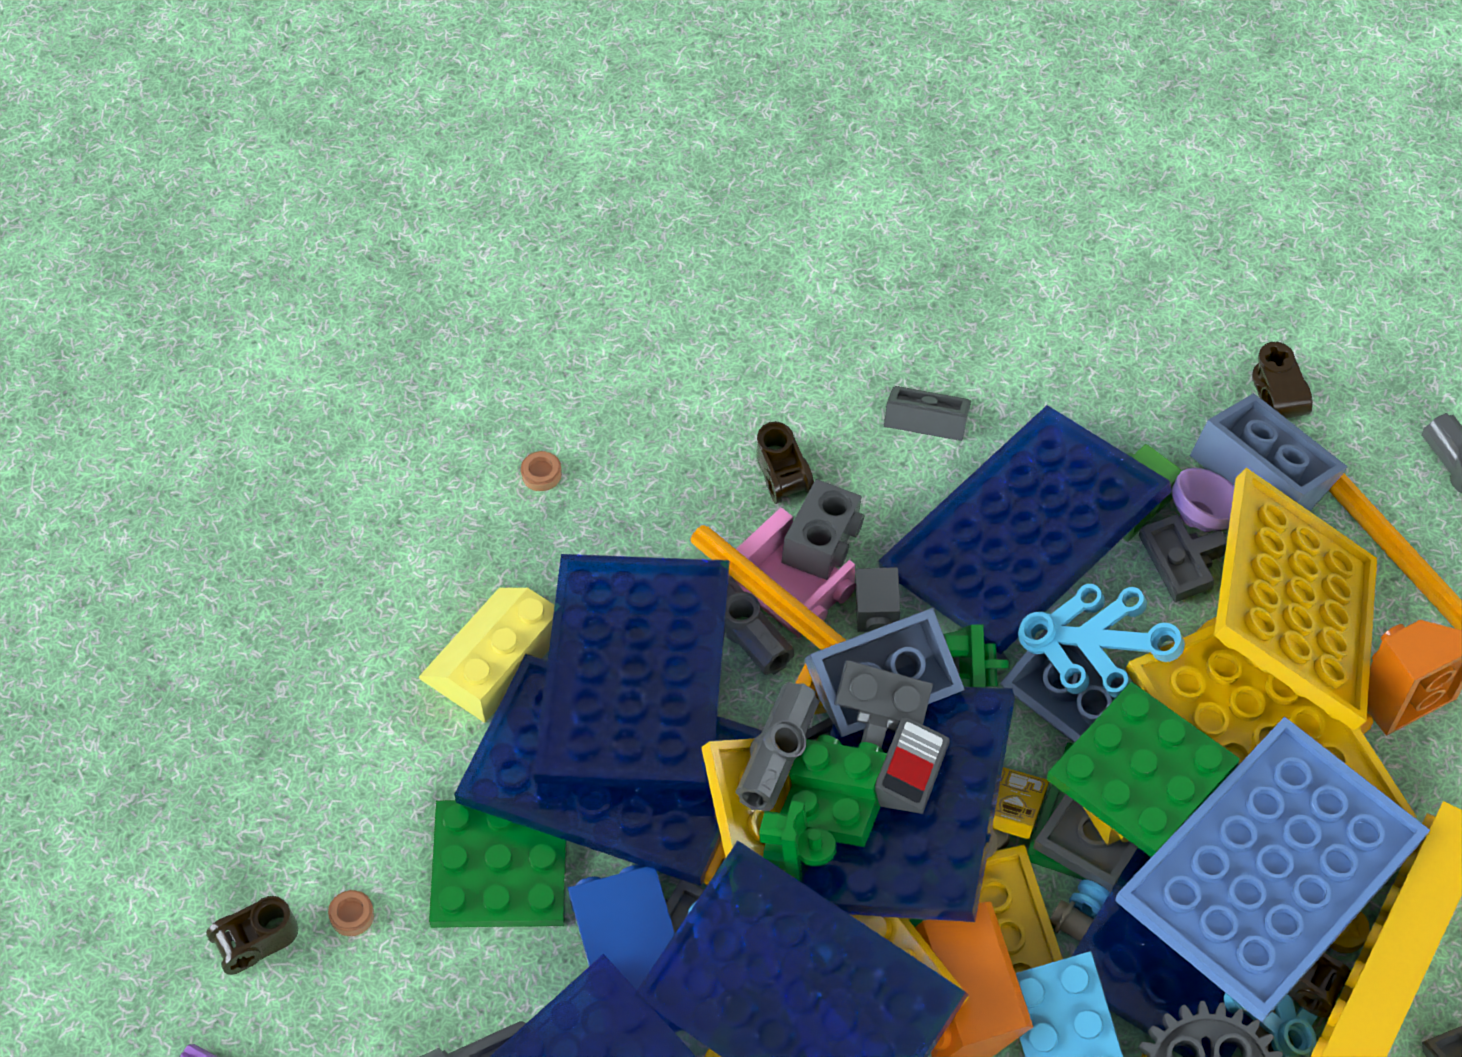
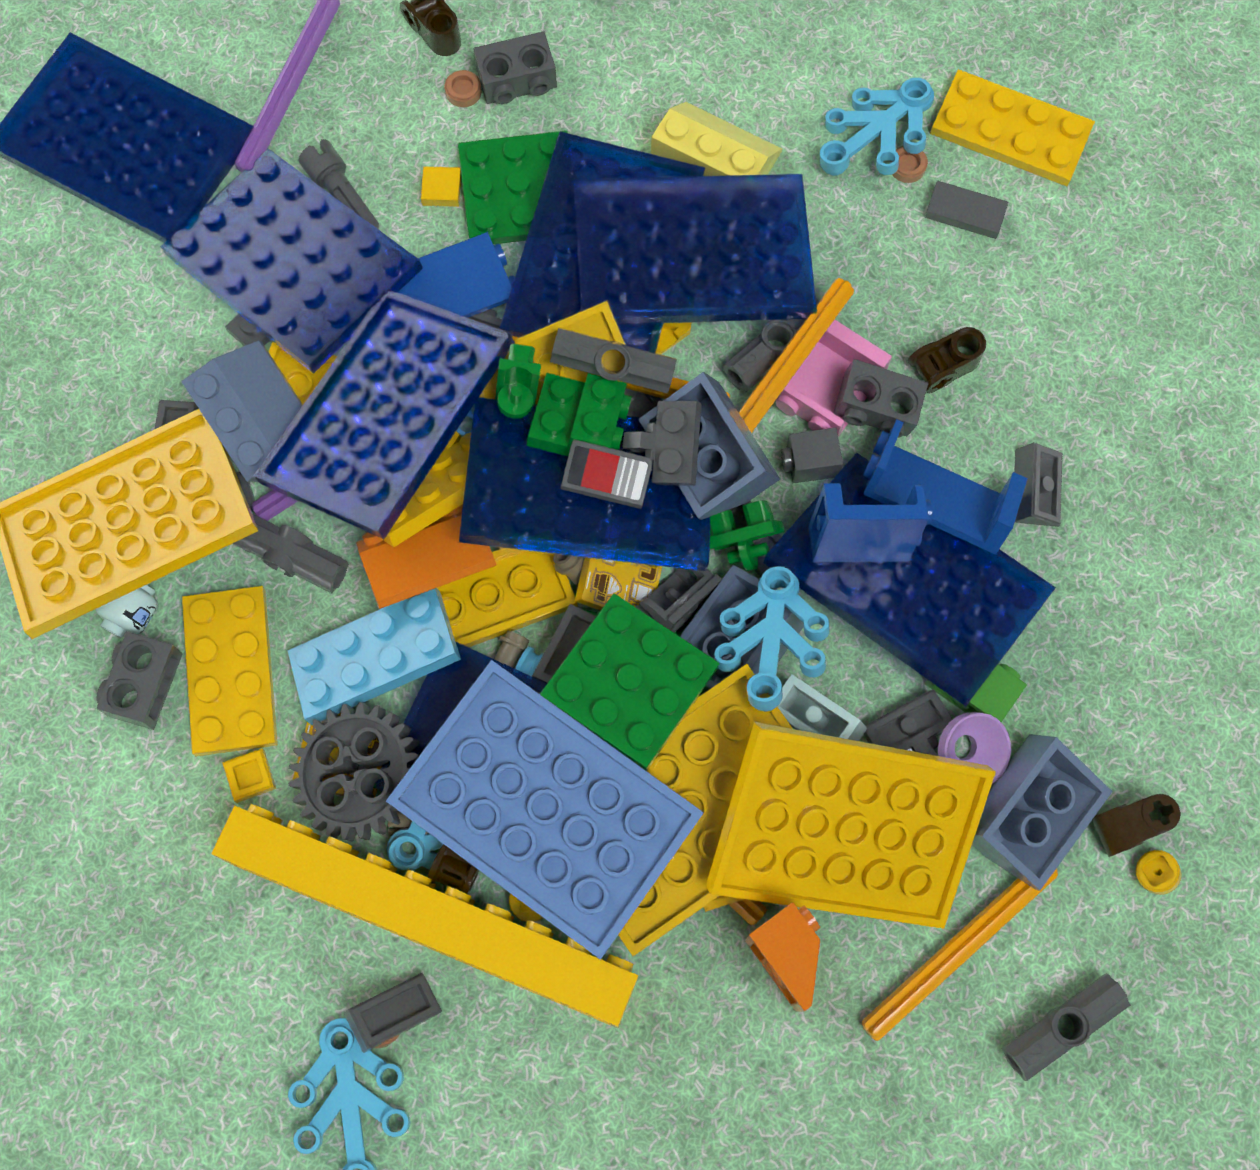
camera: 80 degrees right, 15 degrees up
none -> yellow tile [421,166,461,207]
none -> dark grey brick [473,31,557,104]
none -> dark grey hinge [635,558,722,633]
none -> light aqua brick [777,674,867,741]
none -> blue panel [808,483,933,562]
none -> medium azure plant [820,78,934,176]
none -> blue panel [863,419,1028,555]
none -> dark grey tile [925,180,1009,239]
none -> yellow plate [930,69,1095,186]
none -> yellow tile [1136,850,1181,895]

